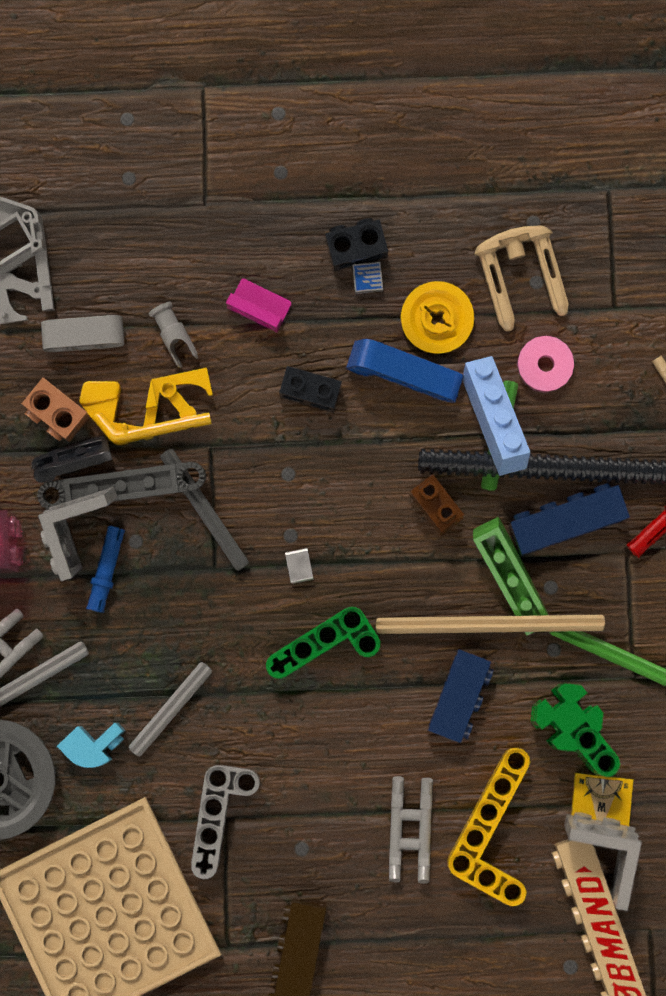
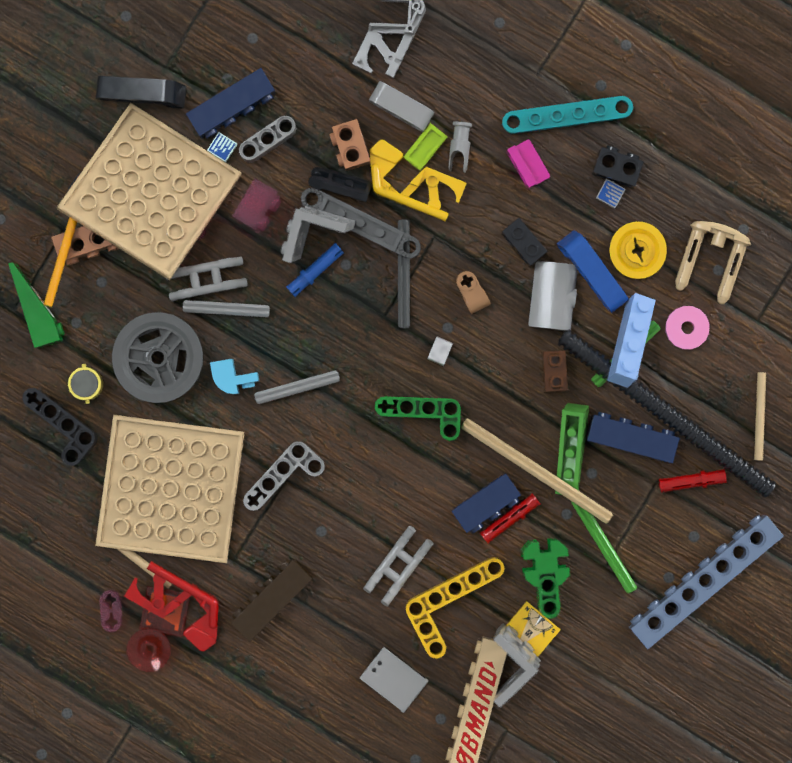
camera: 35 degrees right, 5 degrees up
none -> light grey container [359,647,429,713]
none -> lime tile [403,123,448,171]
none -> medium nougat piece [456,271,491,315]
none -> red pin [480,493,541,544]
none -> teal plate [502,96,633,134]
none -> light grey panel [528,261,577,331]

